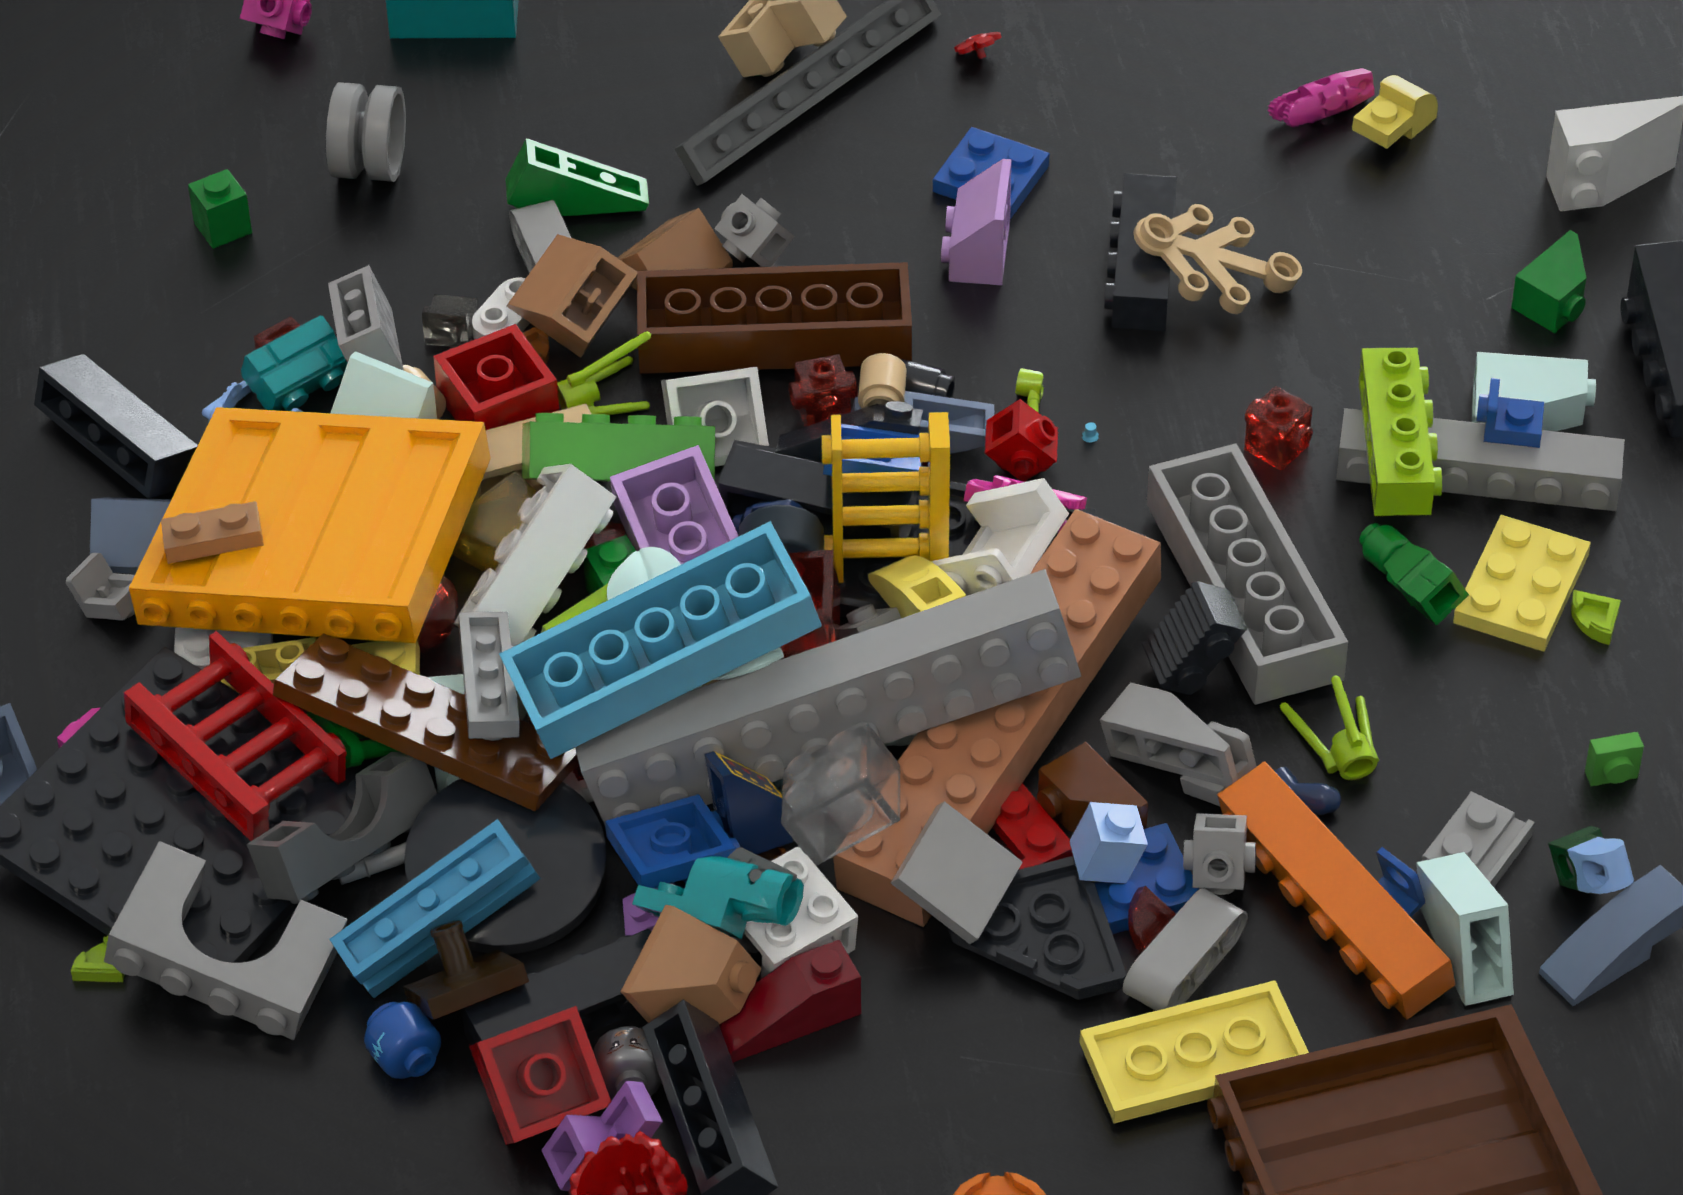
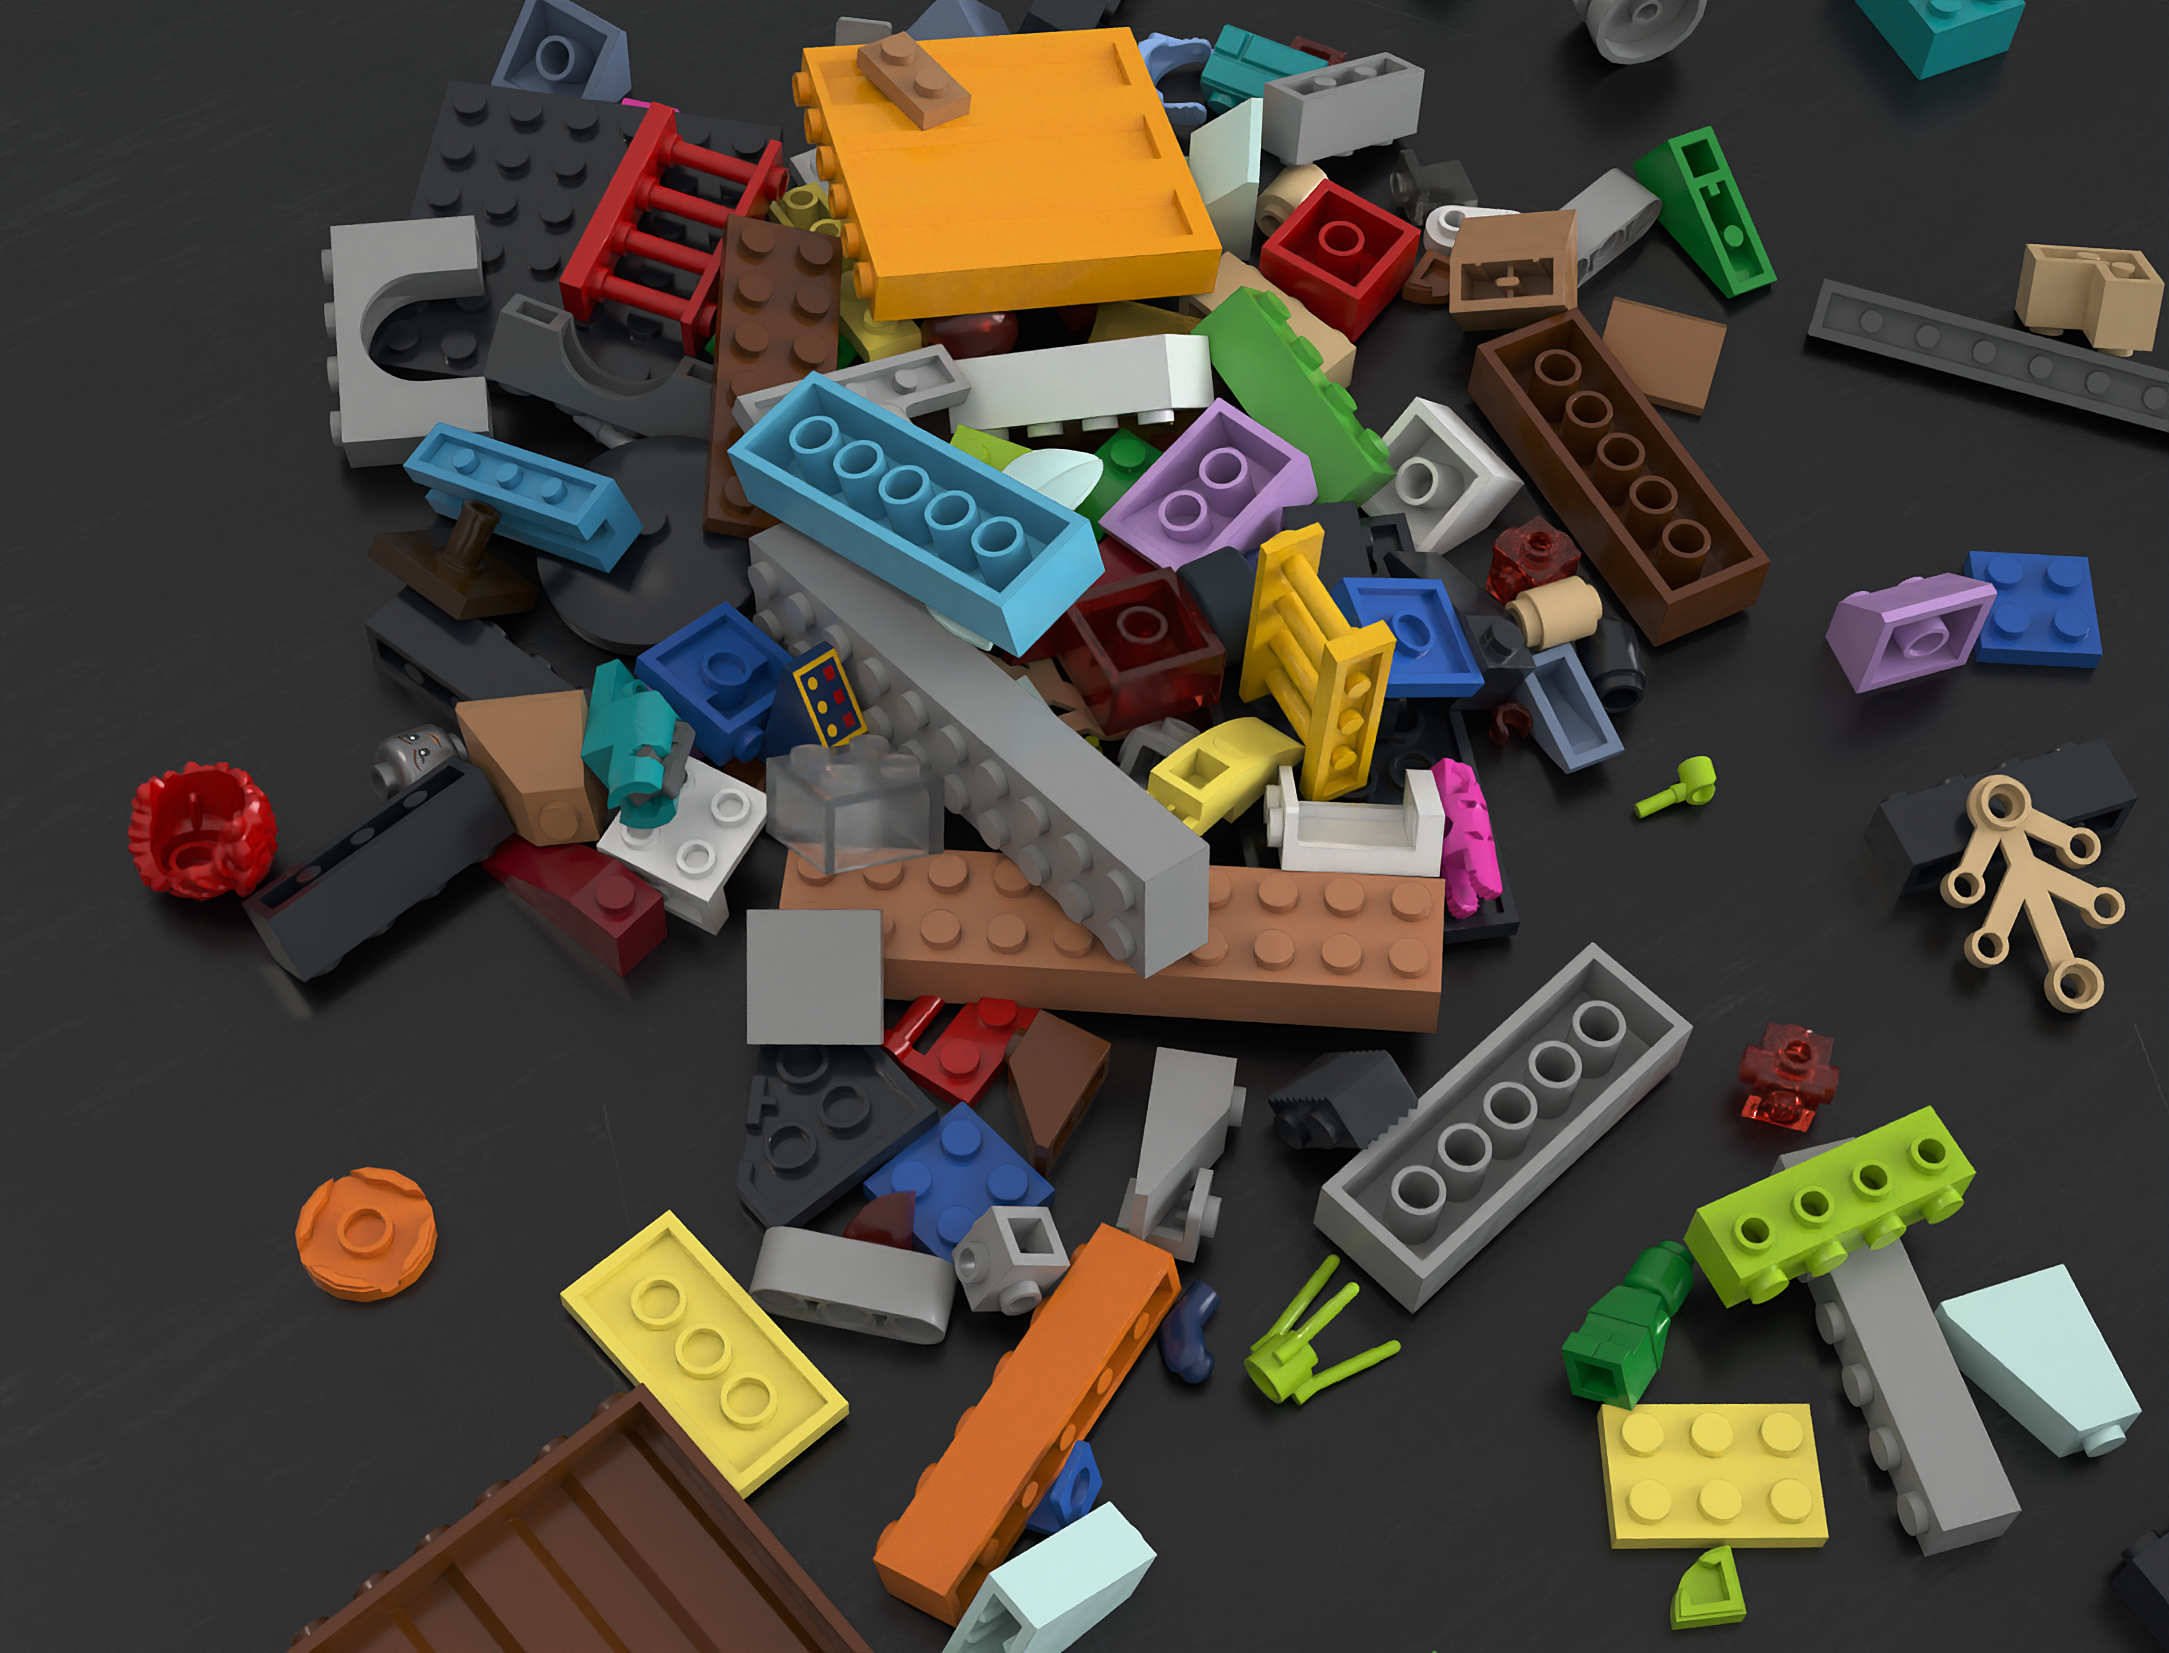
camera: 60 degrees right, 10 degrees up
blue head [364,1002,442,1079] -> none
red brick [469,1006,611,1145] -> none
medium lavender brick [542,1081,663,1191] -> none
lime plant [557,331,651,415] -> none
light grey brick [714,194,795,267] -> none
red brick [985,399,1058,482] -> none
light blue brick [1069,802,1148,884] -> none
medium azure piece [1082,422,1099,443] -> none
light grey plate [1422,791,1535,887] -> none
blue bracket [1476,378,1544,448] -> none

